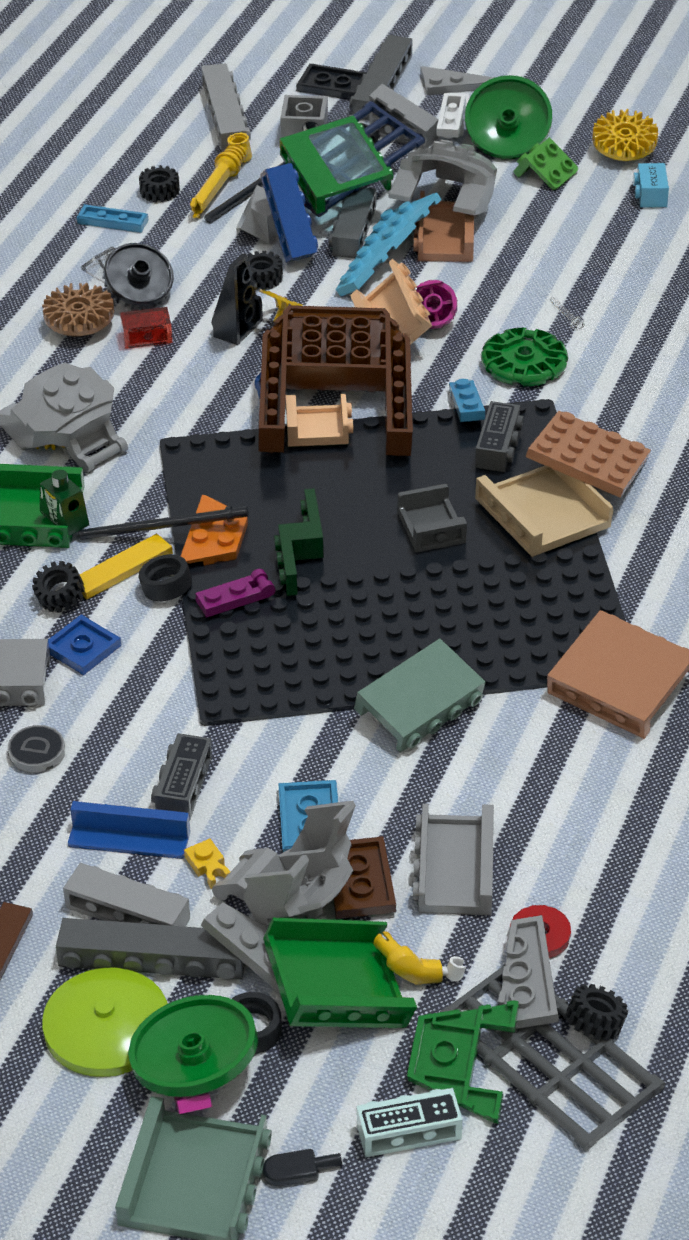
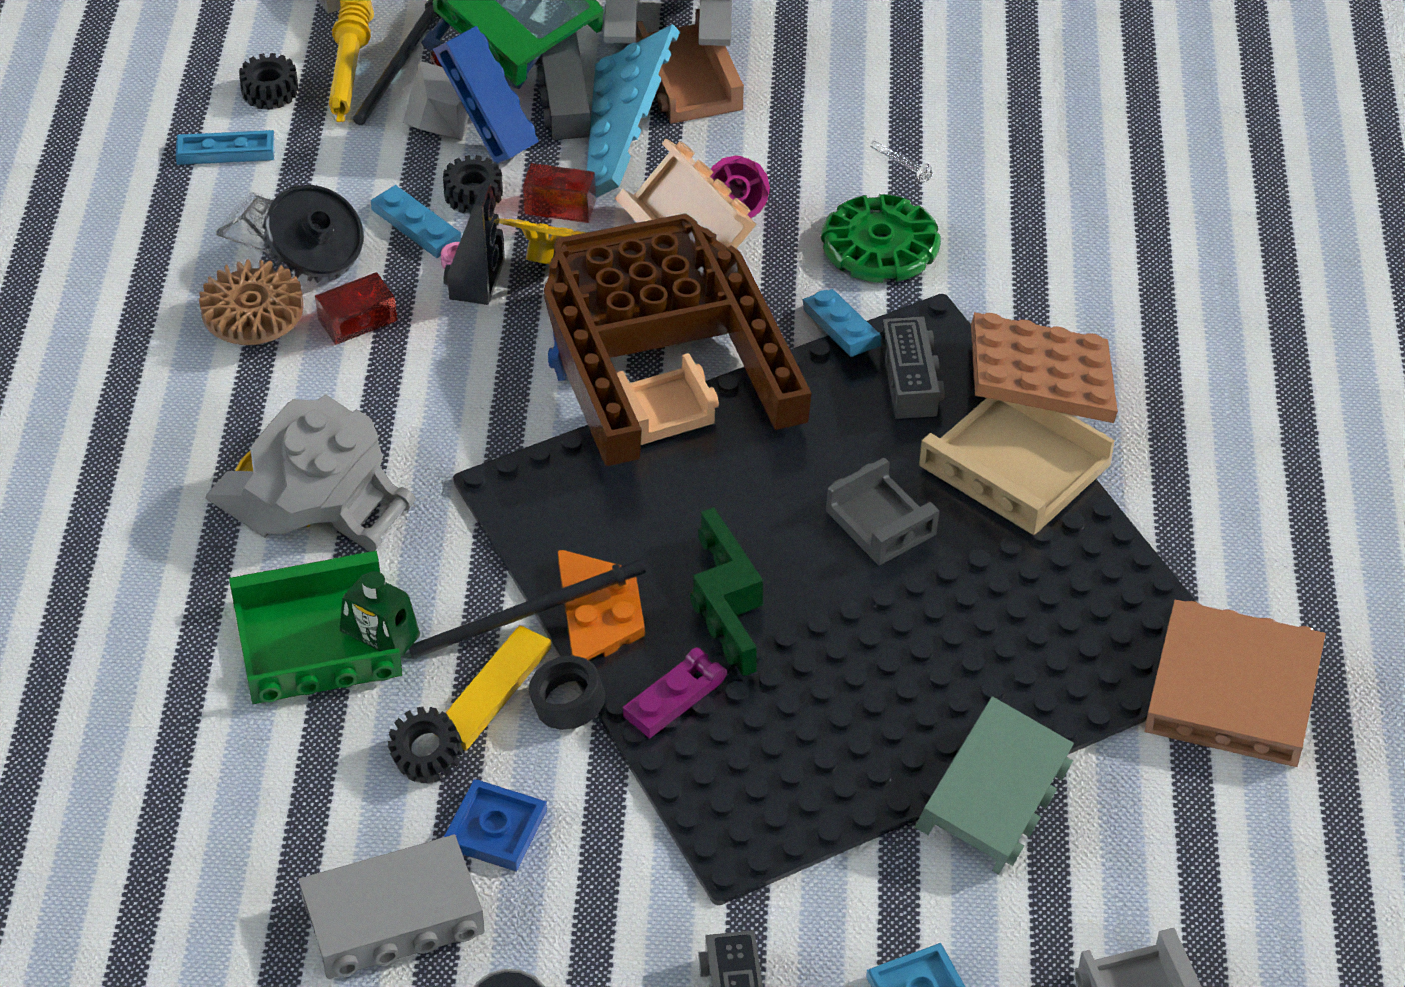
camera: 20 degrees left, 5 degrees up
none -> dark azure plate [371,185,461,258]
none -> clear red brick [523,163,596,223]

